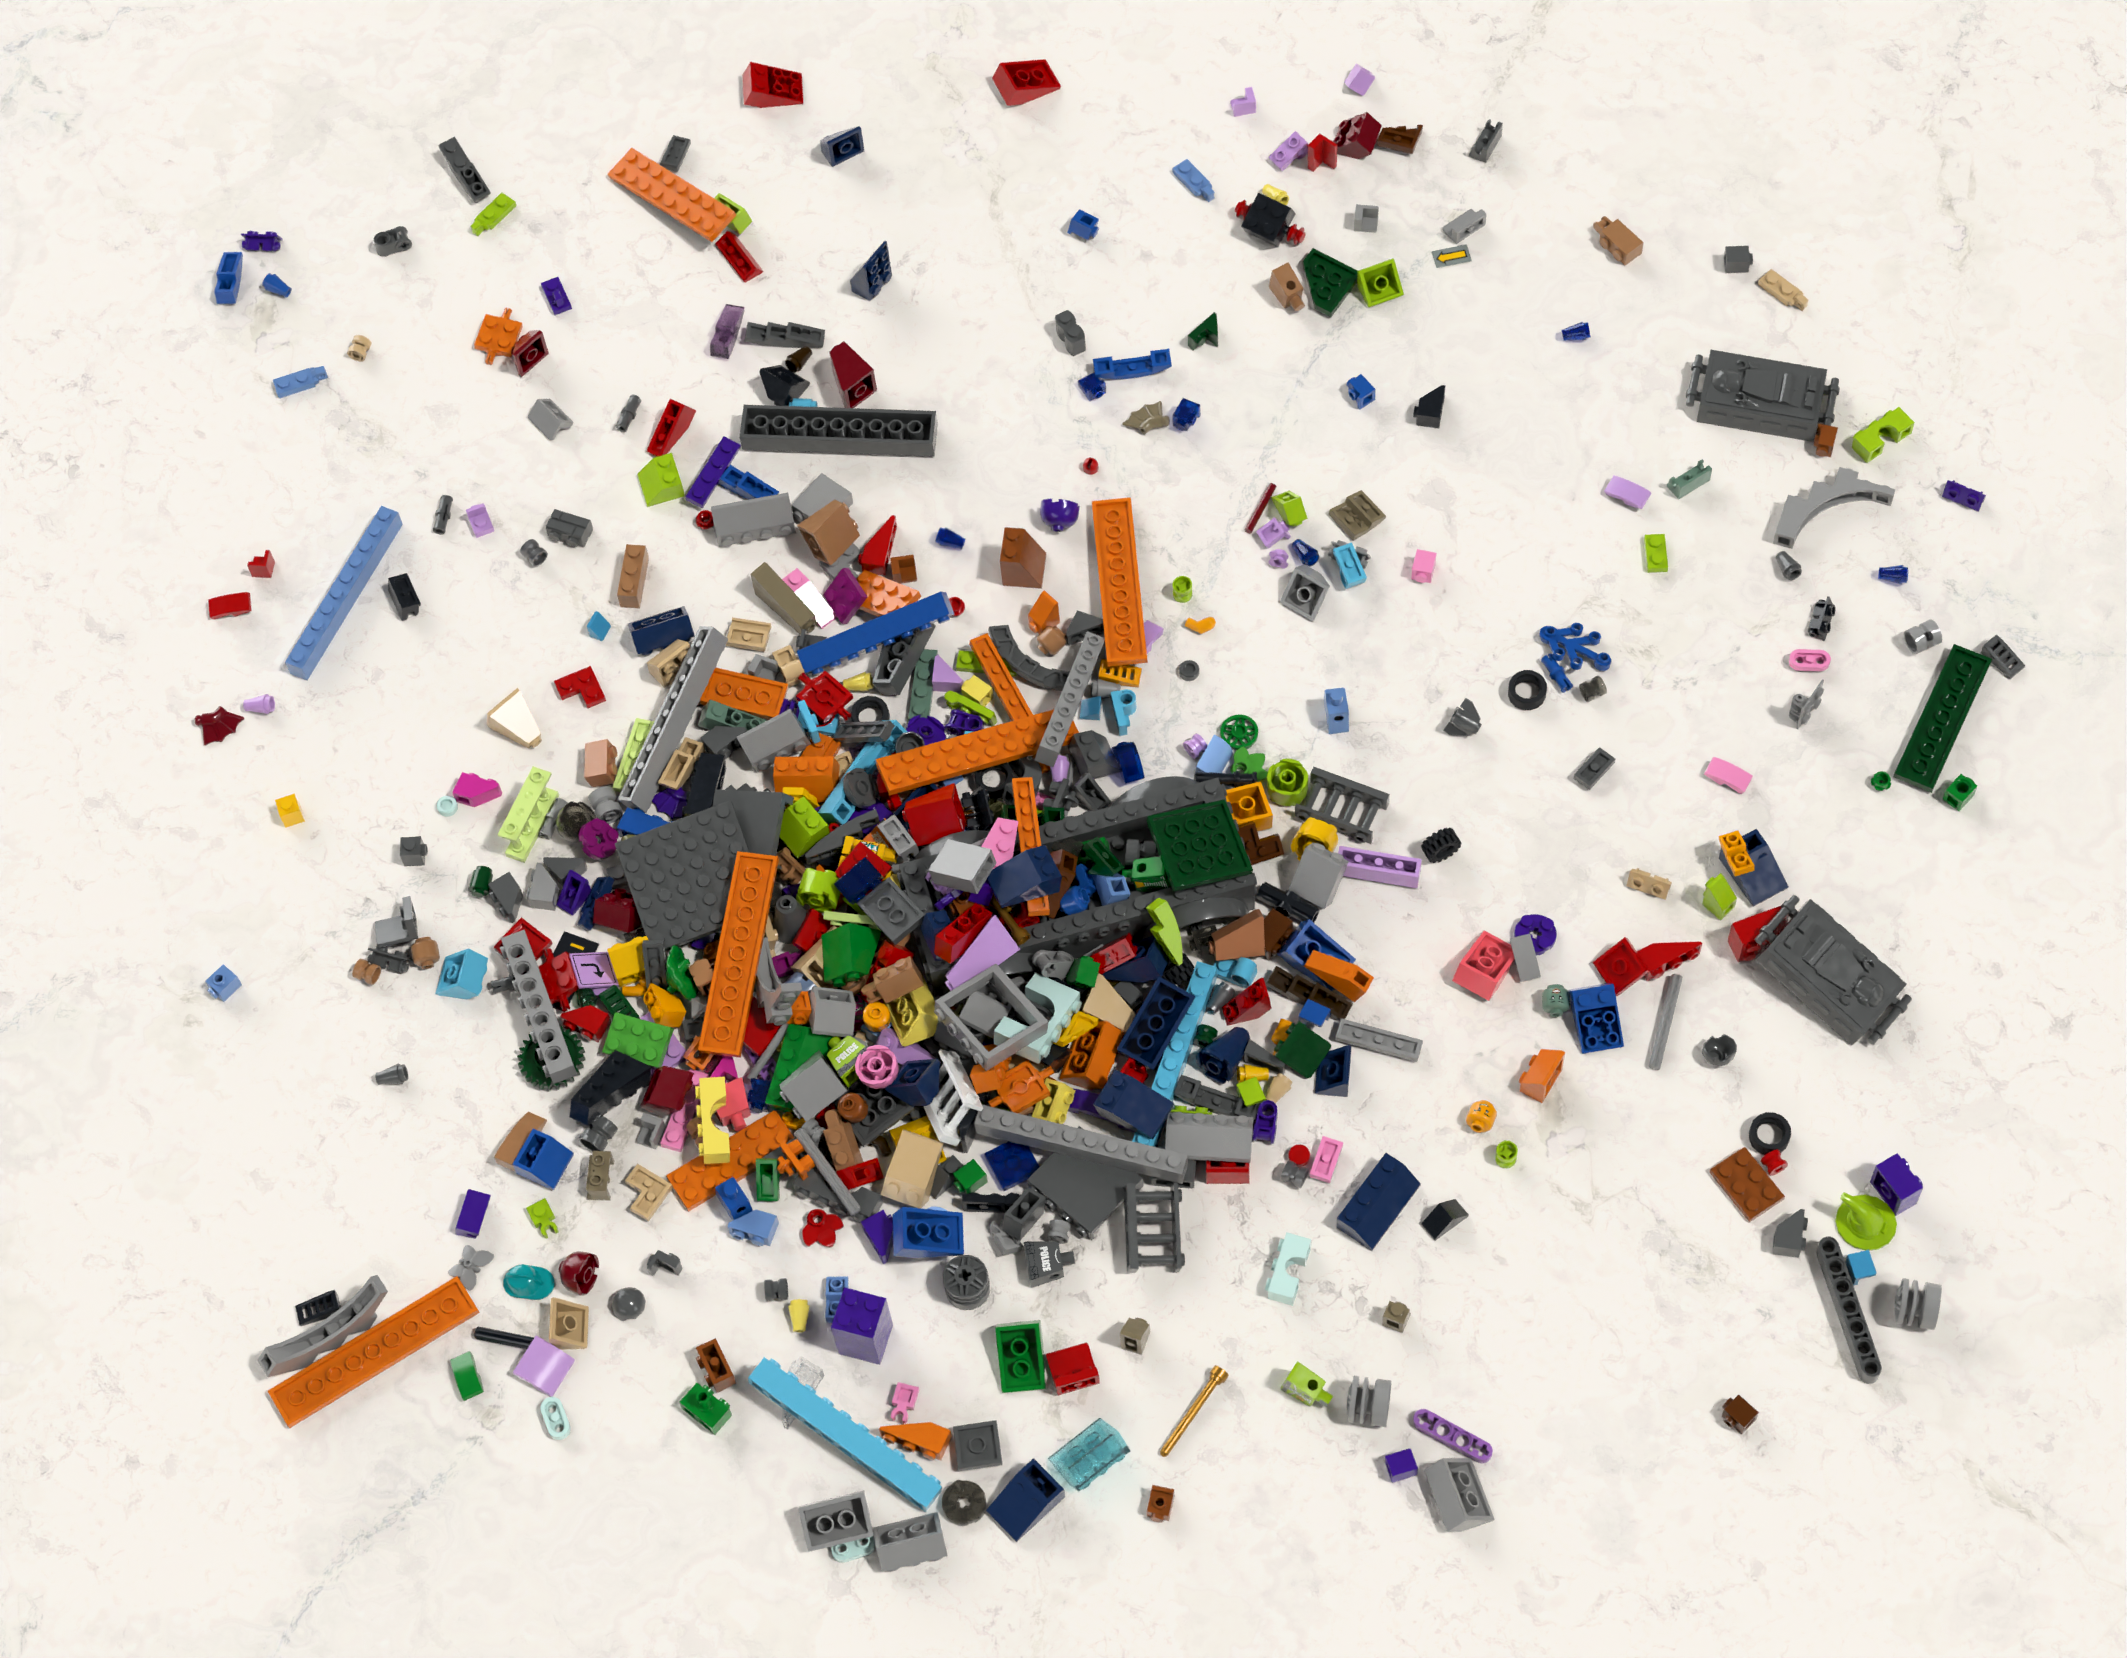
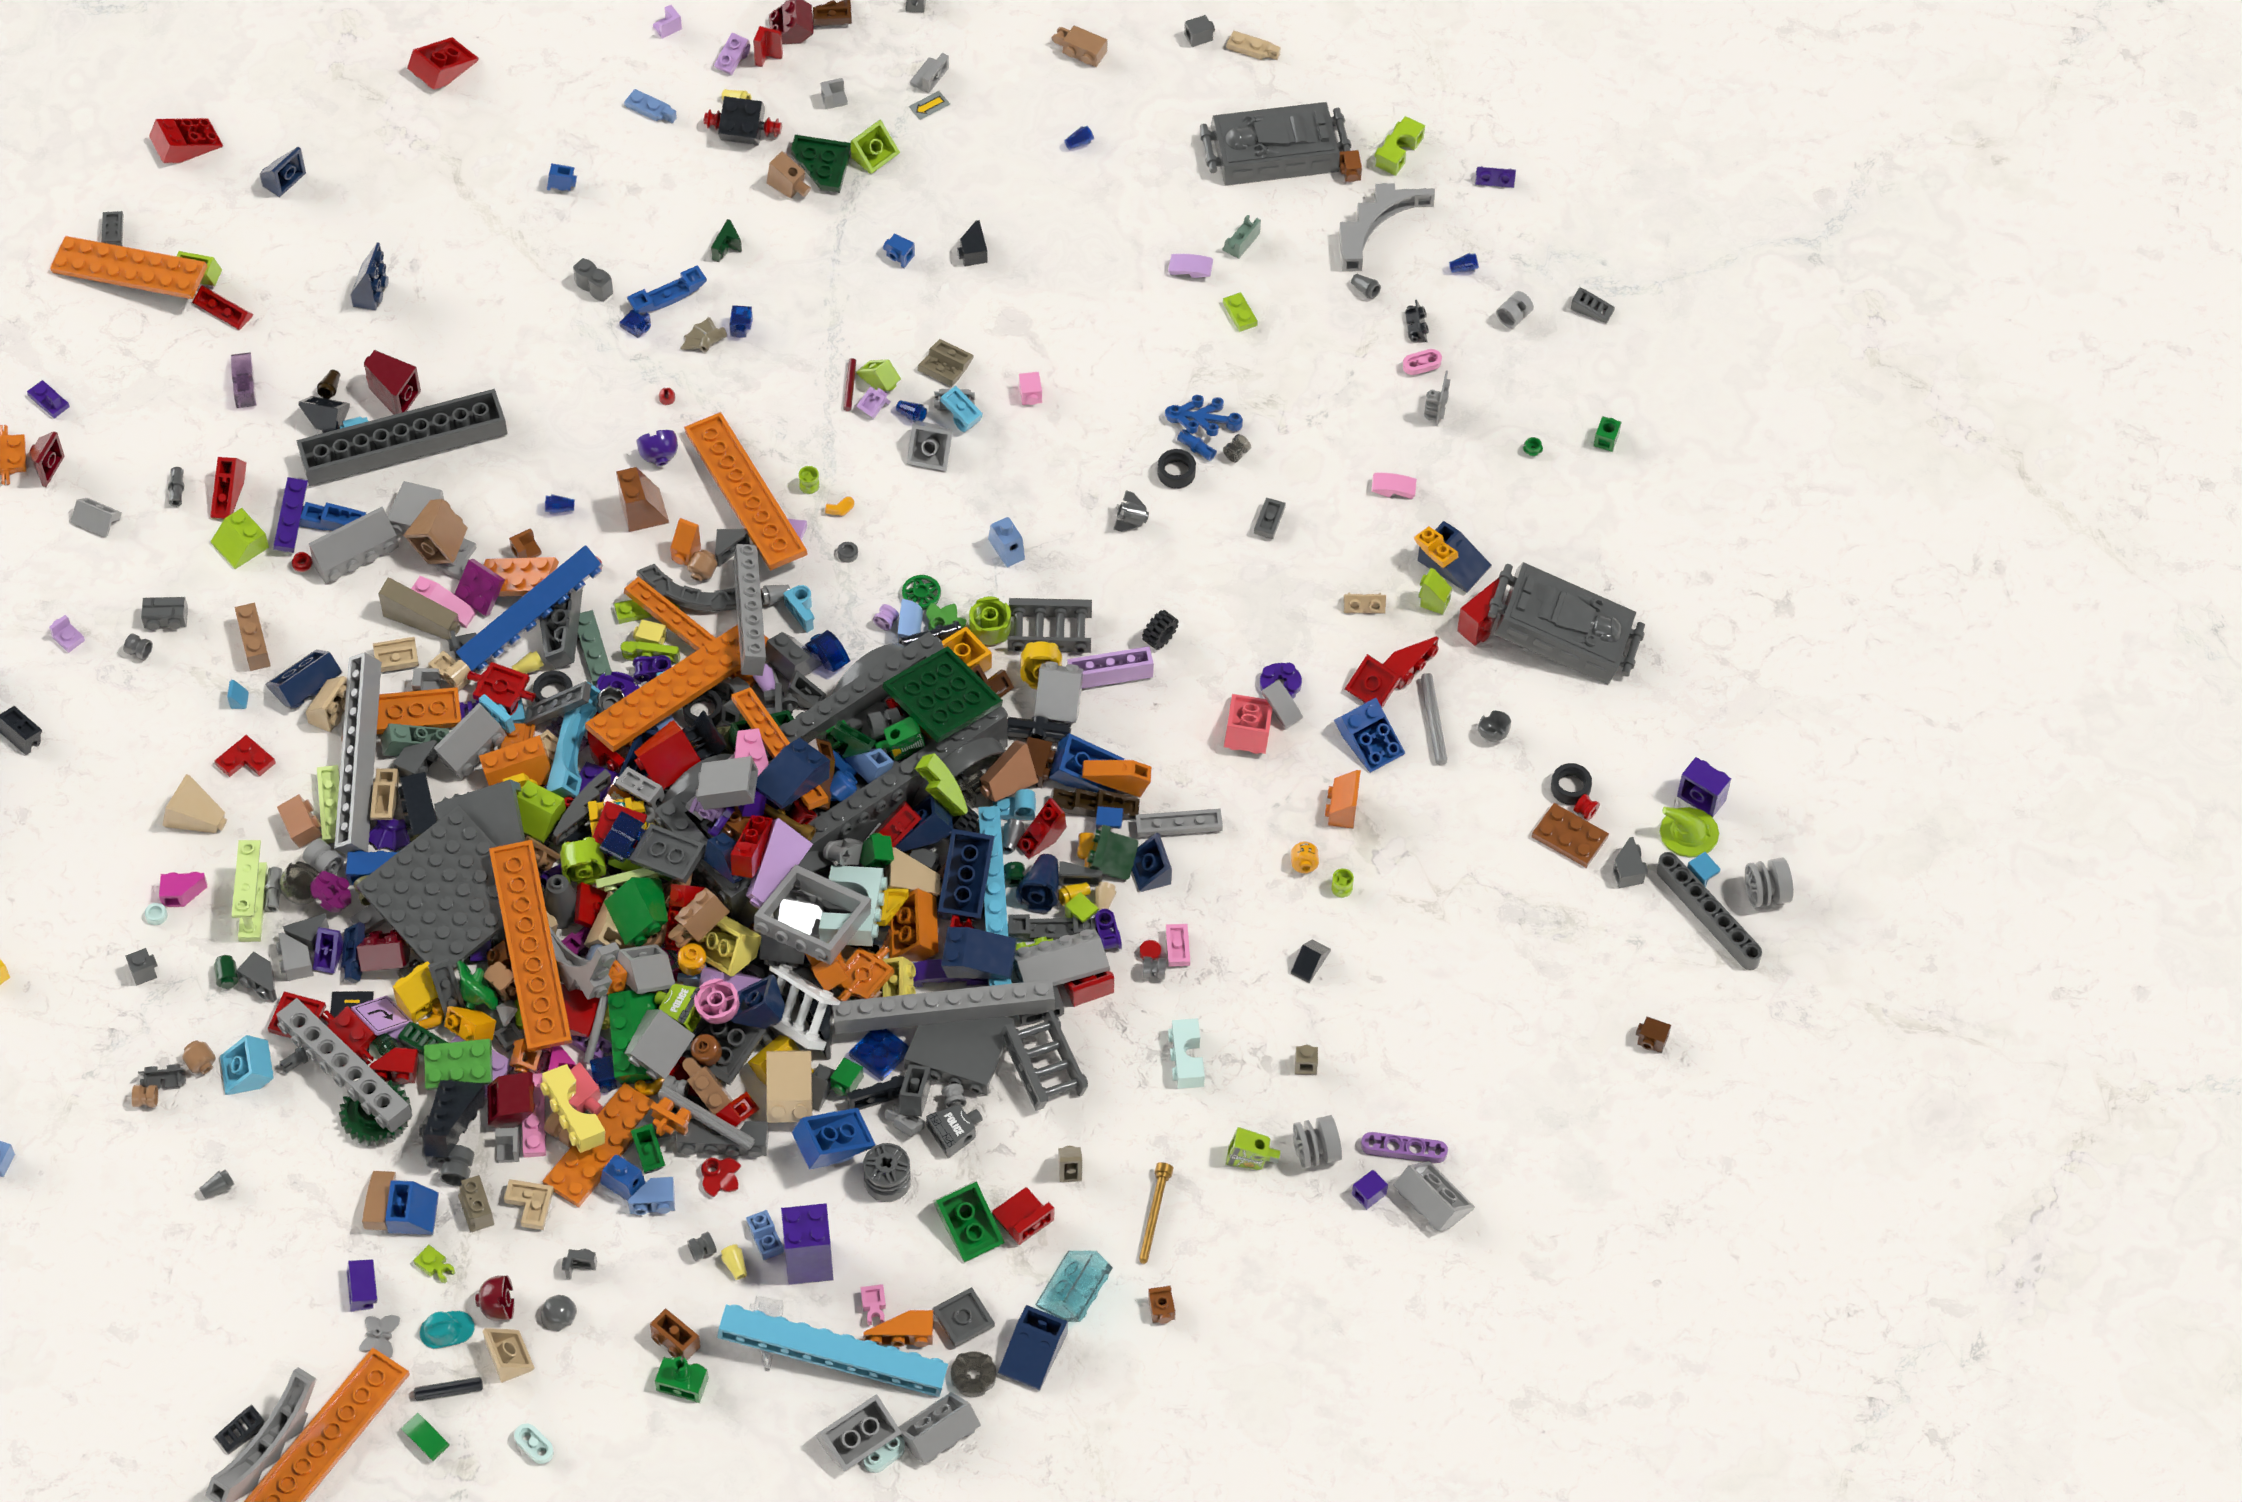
camera: 30 degrees left, 5 degrees down
bracket [375,896,418,948] -> none
dark grey pin [433,495,453,535] -> none
lavender slope [513,1336,575,1397] -> none
dark grey slope [744,322,825,348] -> none
dark grey tile [843,768,879,808] -> none
red slope [858,515,897,576] -> none
dark purple slope [861,1210,893,1264] -> none
dark brown arm [867,1135,892,1157] -> none
lavender slope [932,655,964,693] -> none
dark azure slope [1080,696,1102,720] -> none
light orange slope [1099,659,1142,687] -> none
lavender plate [1269,549,1289,568] -> none
dark blue slope [1336,1153,1421,1251] -> none
sand green head [1542,984,1570,1017] -> none
dark green plate [1893,644,1992,793] -> none

